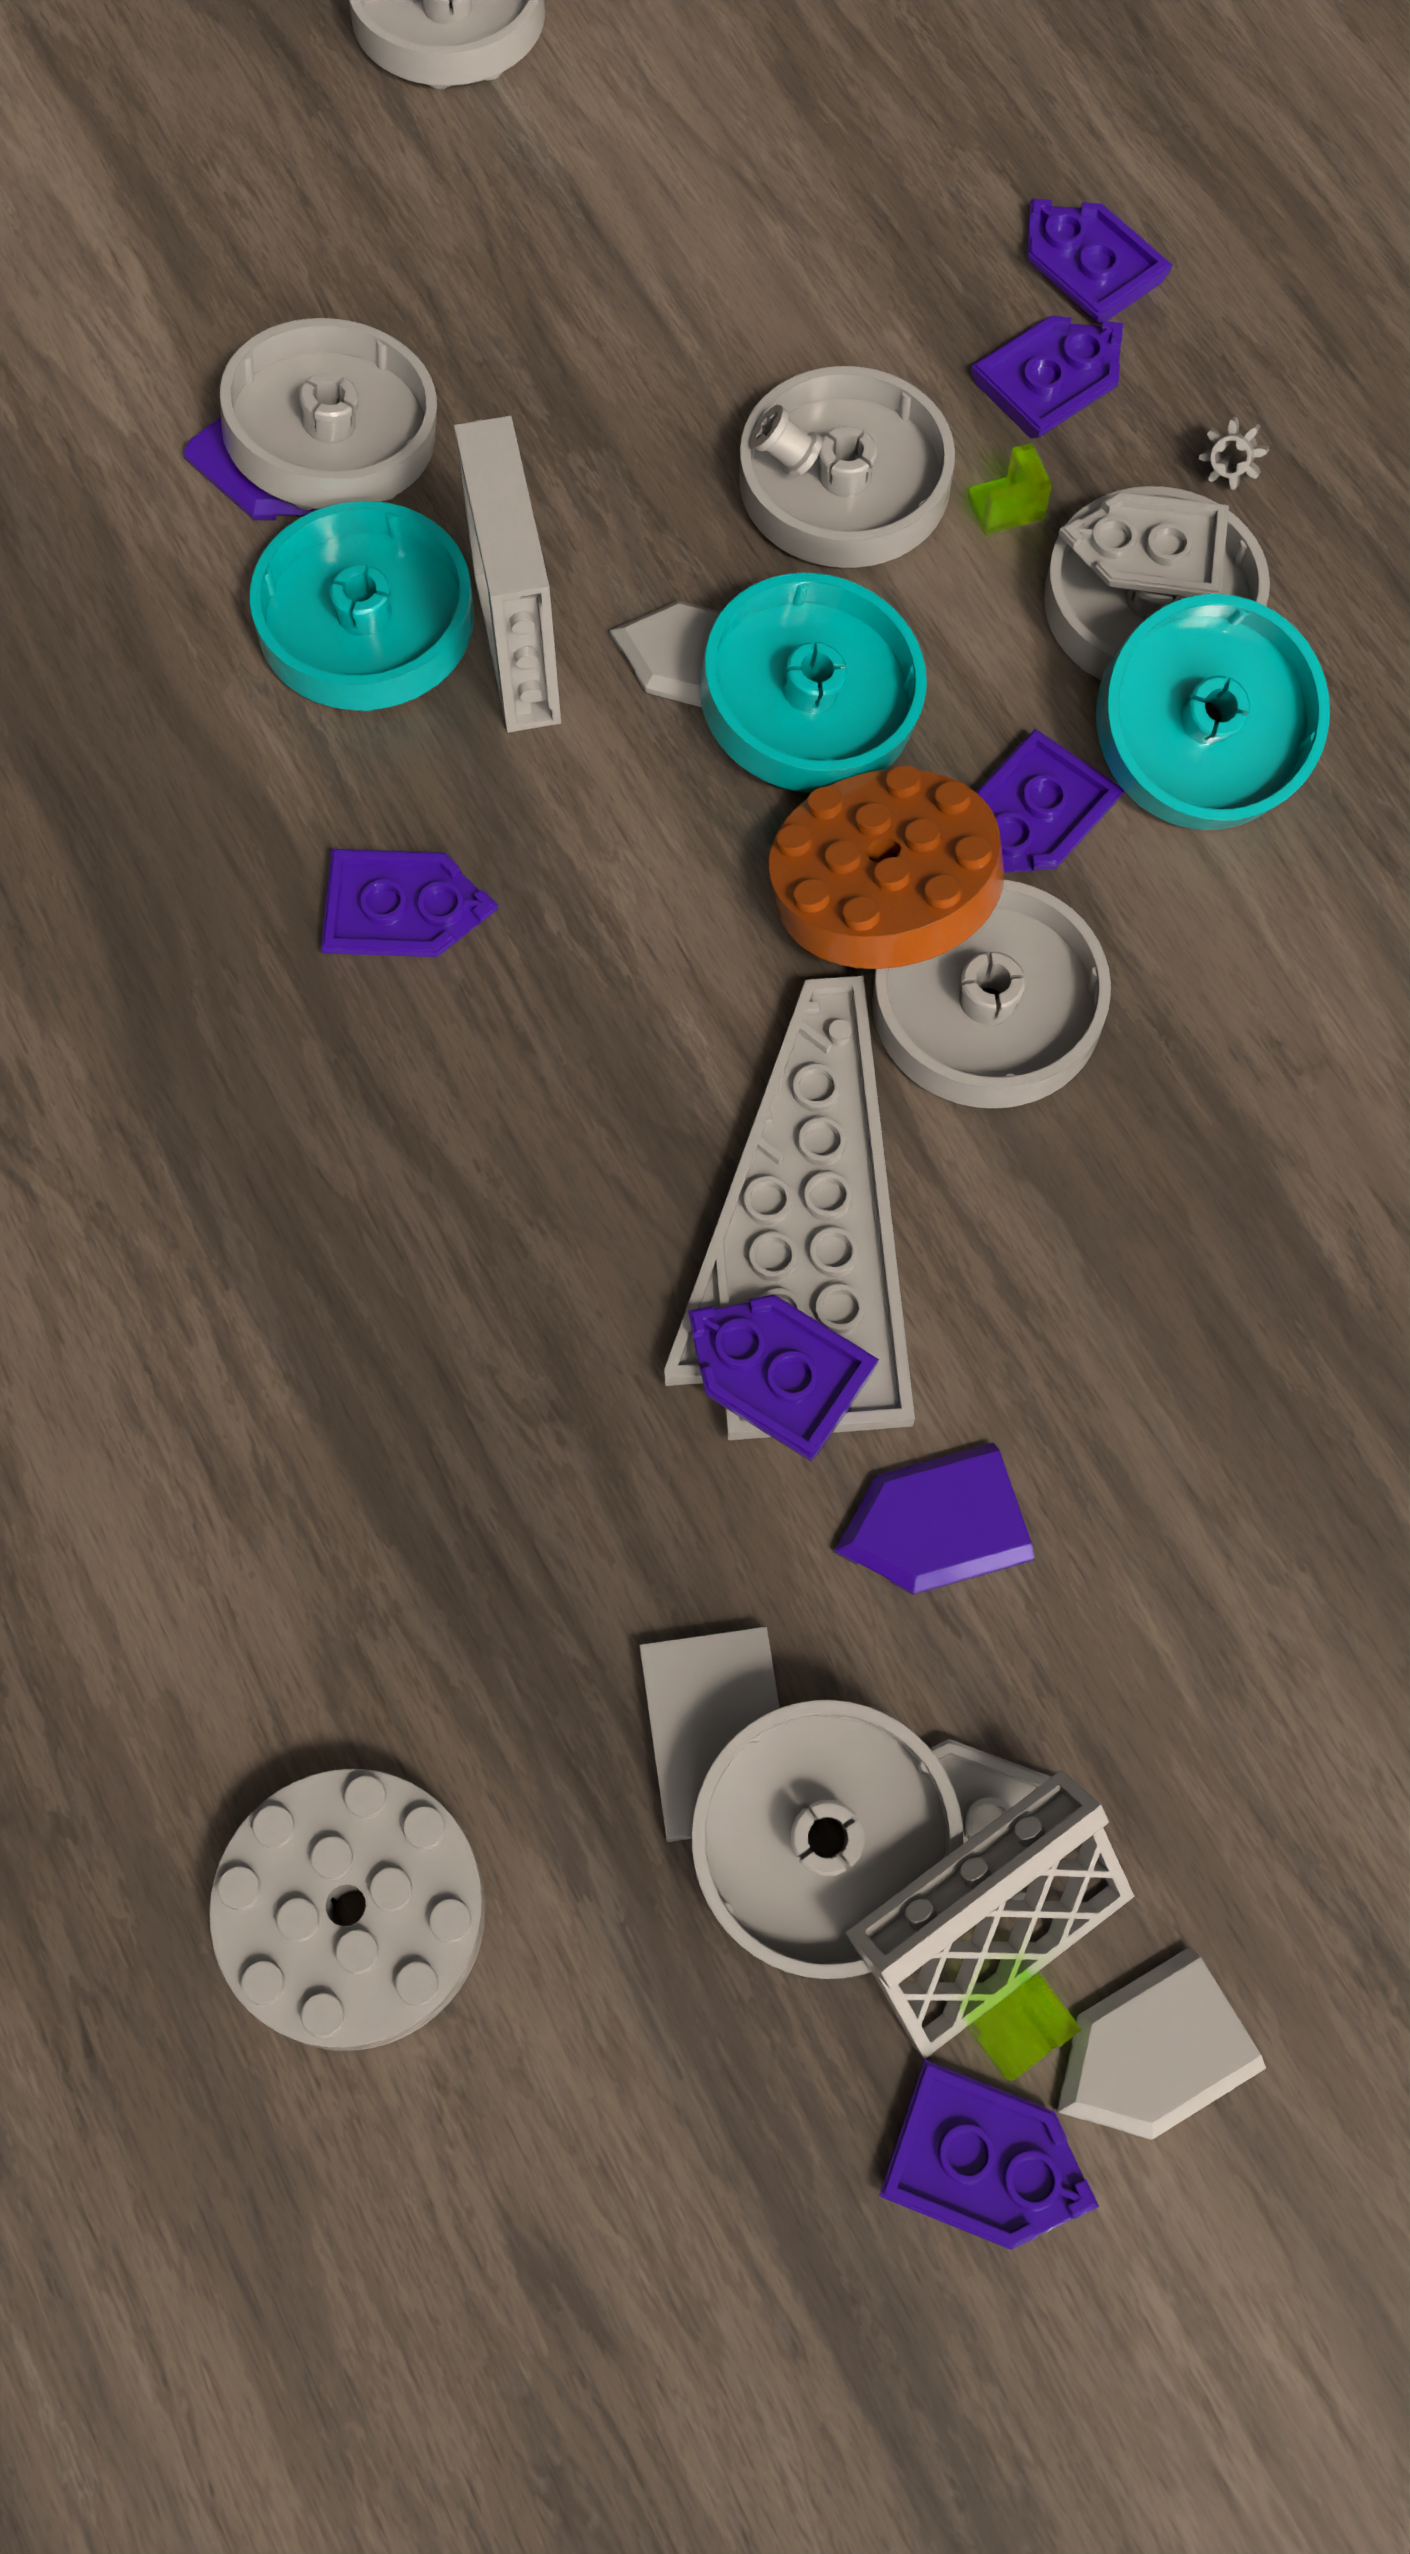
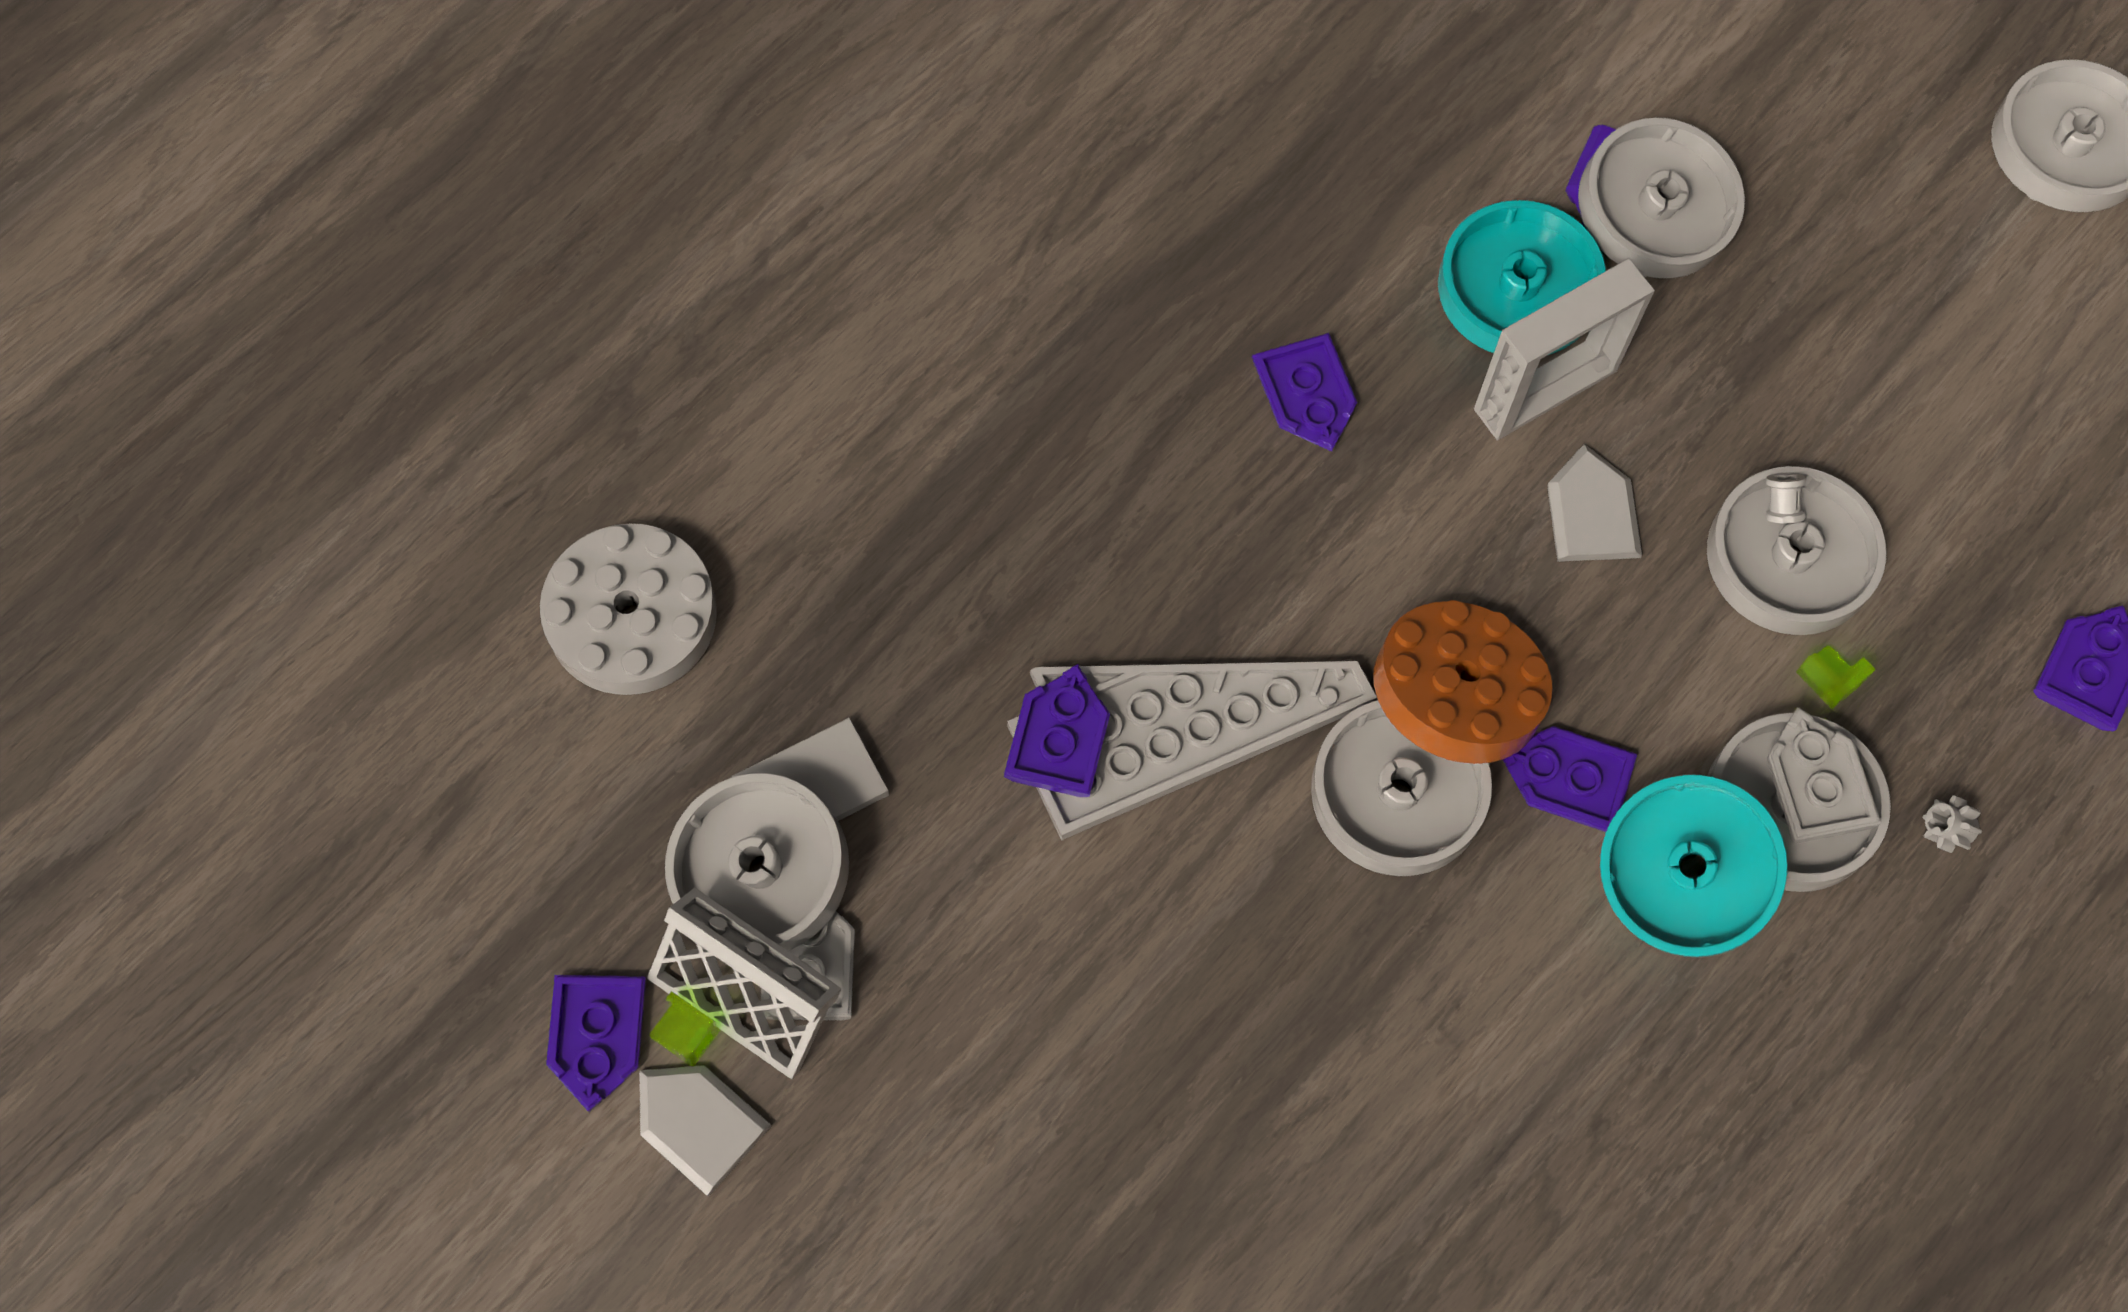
camera: 70 degrees right, 0 degrees up
teal piece [699,573,927,793] -> none
dark purple tile [834,1442,1034,1595] -> none
dark purple tile [971,316,1123,438] -> none

